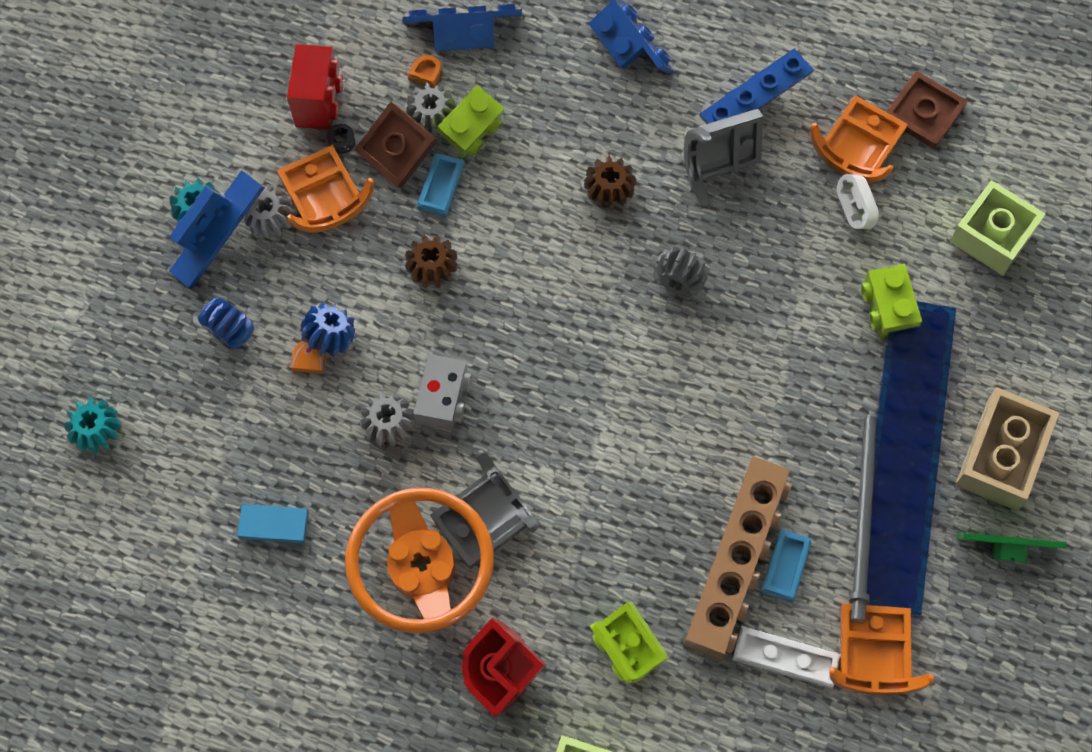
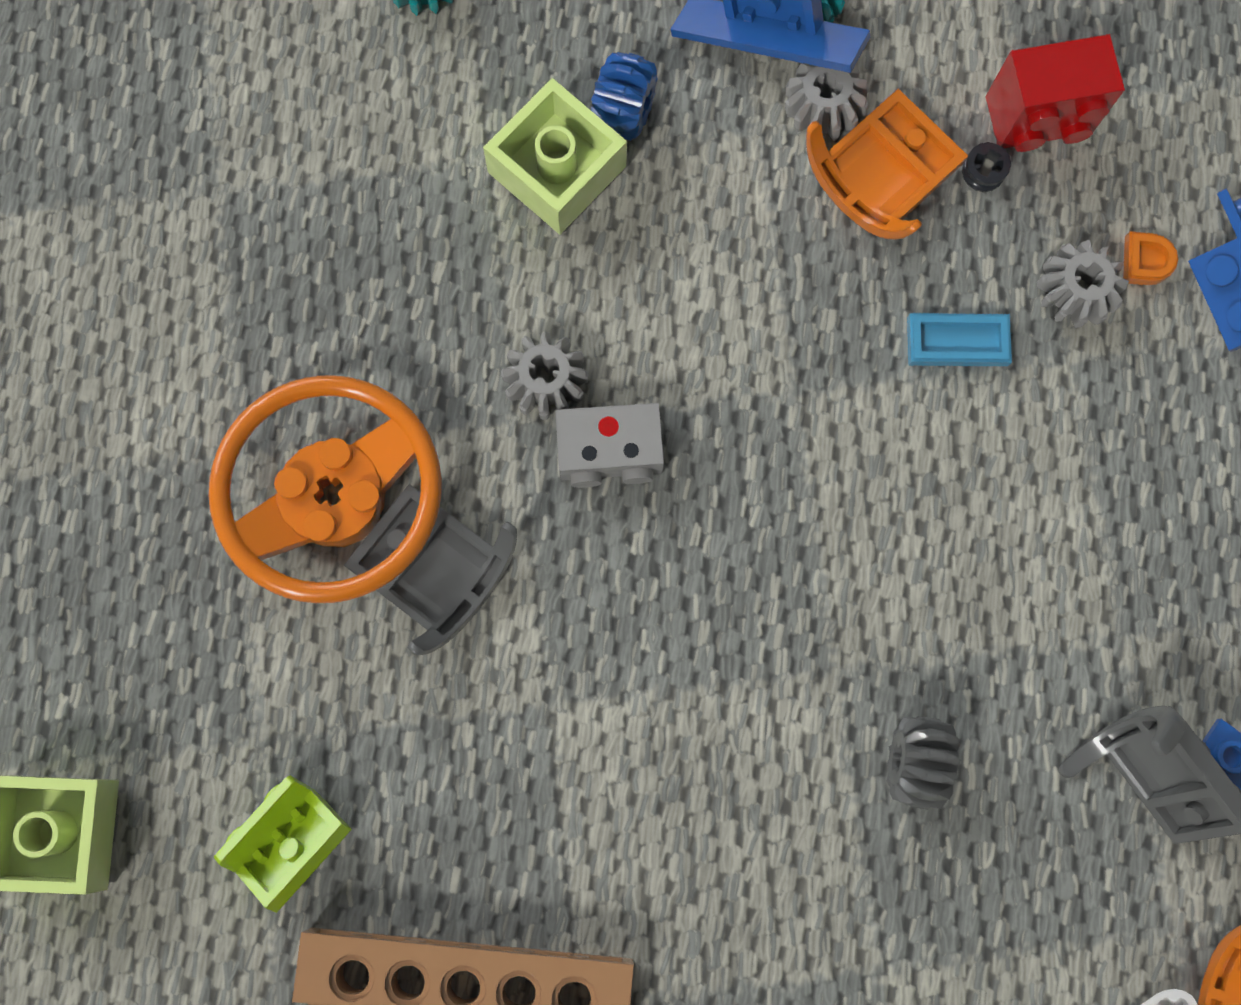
camera: 70 degrees right, 10 degrees up
dark azure tile [237,504,309,544] -> none
orange tile [290,341,325,374] -> none
blue gear [300,302,356,357] -> none
copper tile [354,101,439,188] -> none
reddish brown gear [405,234,458,289] -> none
lime bracket [436,85,505,160] -> none
red brick [461,618,547,717] -> none
reddish brown gear [584,155,637,210] -> none
none -> yellowish green brick [483,78,627,235]

